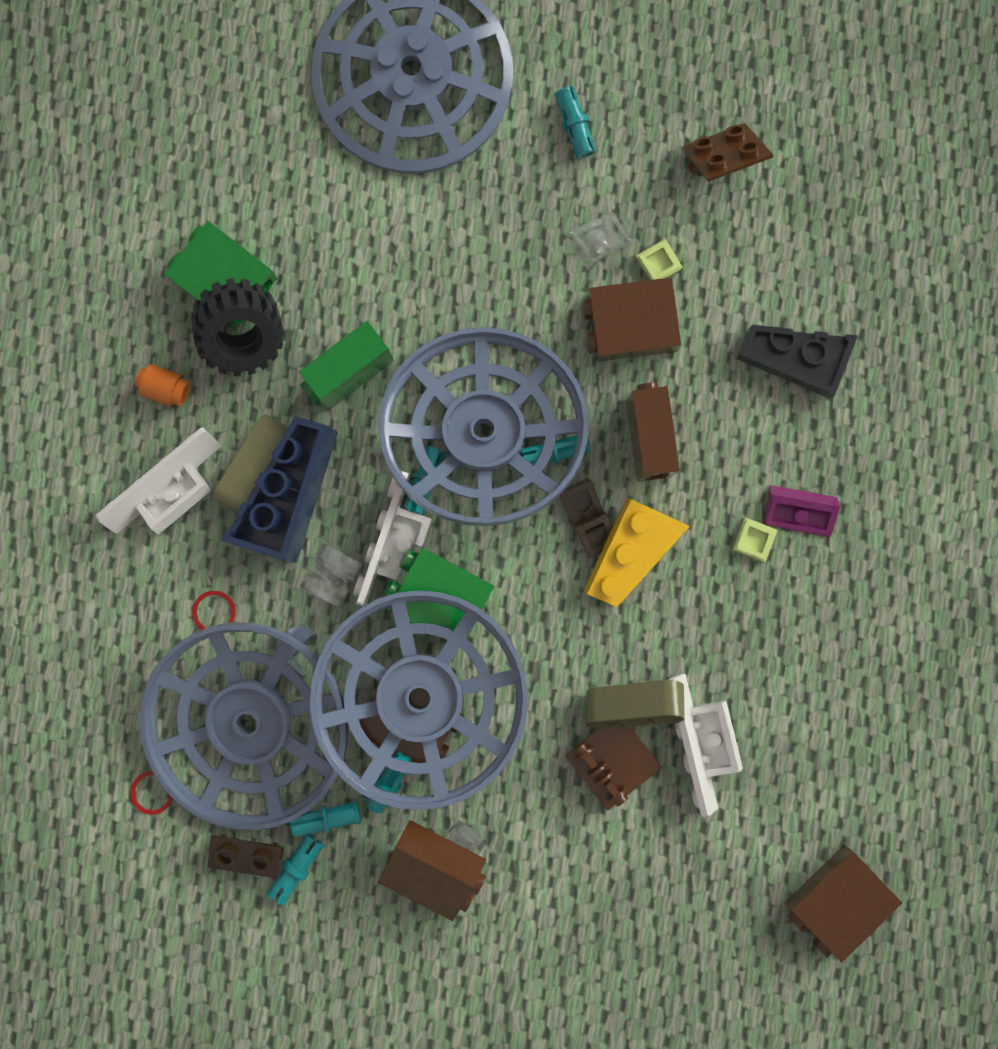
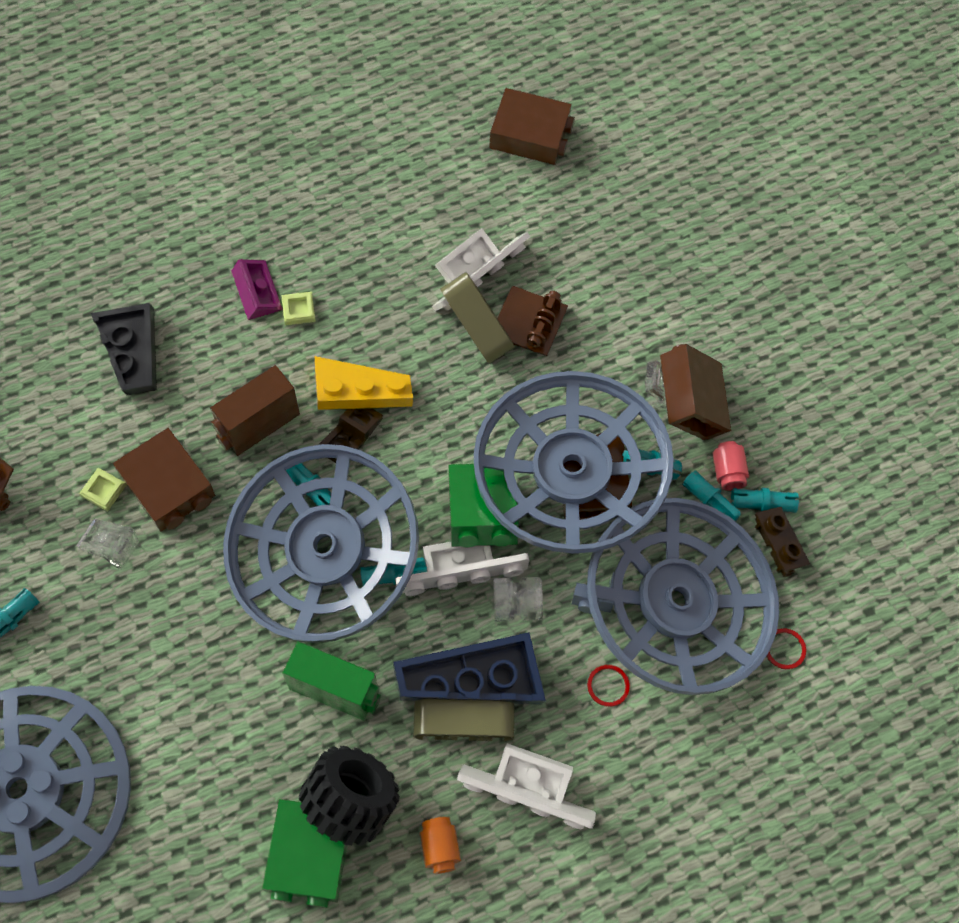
camera: 125 degrees left, 20 degrees down
none -> coral brick [712,441,749,491]

